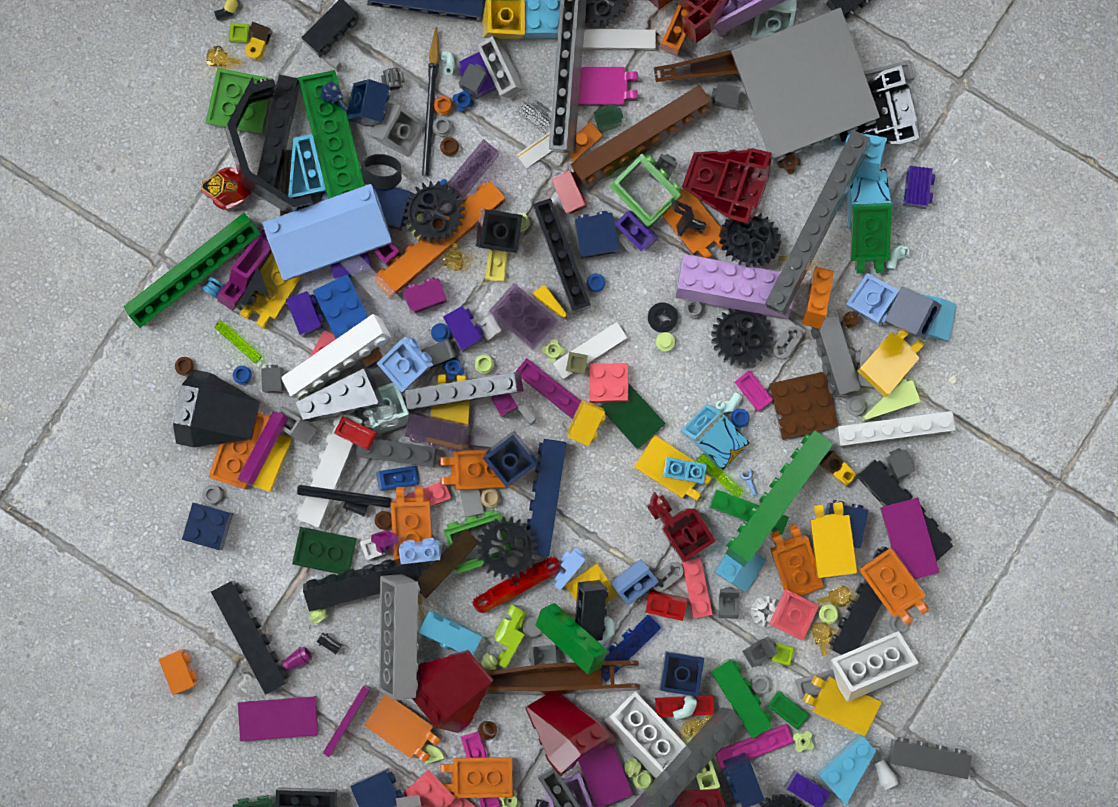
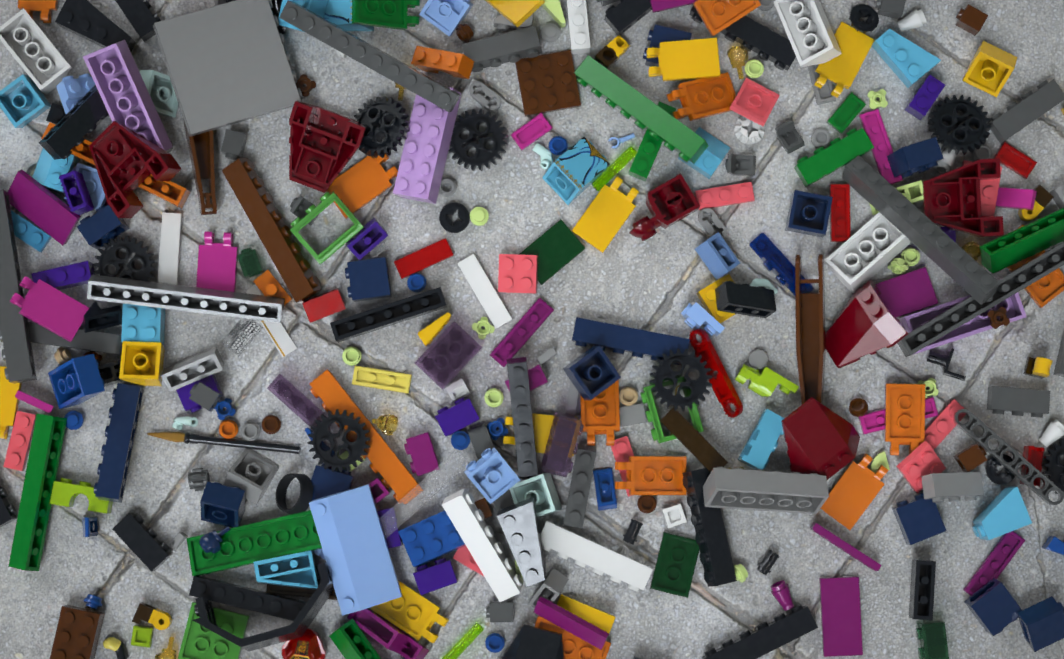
camera: 85 degrees left, 0 degrees up
black slope [239,269,270,310] -> none
black axle [297,485,391,508] -> none
red tile [334,416,377,450] -> none
clear plate [363,404,399,428] -> none
magenta tile [371,530,399,554] -> none
light blue plate [399,538,442,564] -> none
black brick [475,208,523,253] -> none
yellowish green plate [481,653,498,671] -> none
dark grey bracket [528,645,560,665] -> none
green brick [535,603,608,674] -> none
olive plate [566,352,588,375] -> none
yellow brick [566,399,606,446] -> none
red hinge [645,589,687,621] -> none
medium azure slope [663,457,707,484] -> none
black bracket [672,199,706,236] -> none
light aqua arm [673,695,697,721] -> none
clear yellow piece [681,715,712,738] -> none
clear plate [749,412,783,432] -> none
lime tile [771,642,795,666] -> none
clear yellow piece [811,622,833,656] -> none
none -> red tile [394,238,454,279]
none -> black gear [849,4,879,33]

